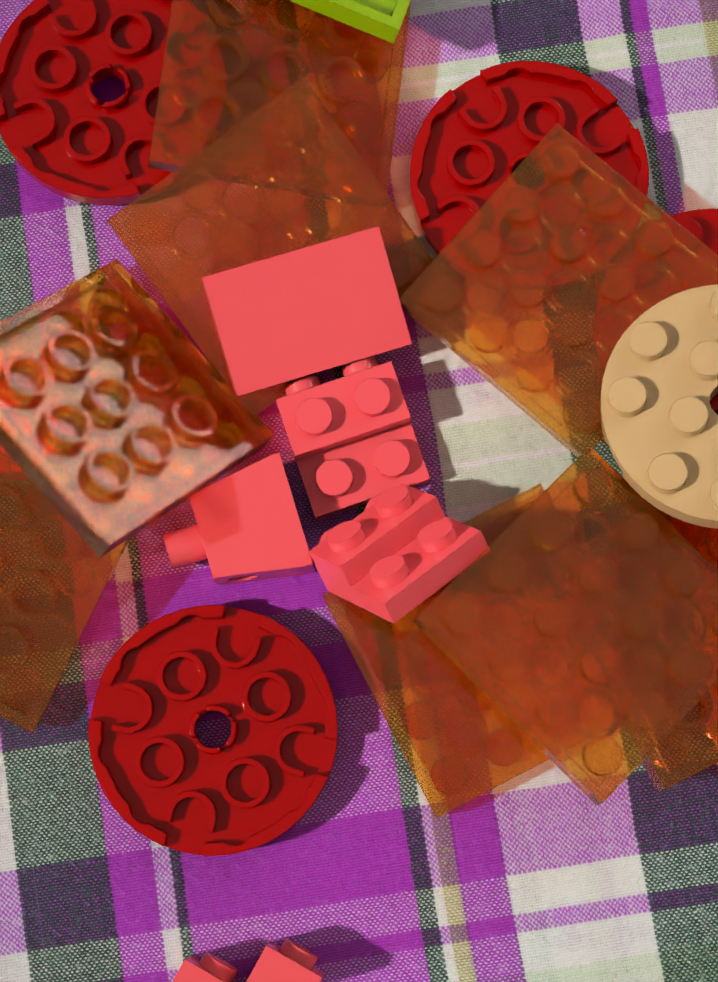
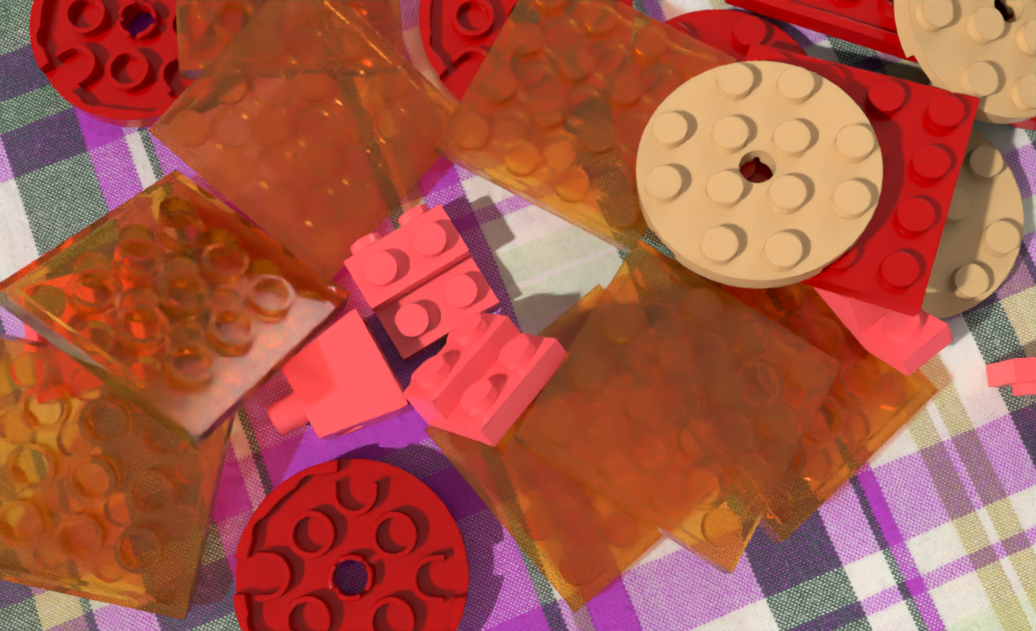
camera: 15 degrees left, 0 degrees up
coral tile [201,226,412,396] -> none

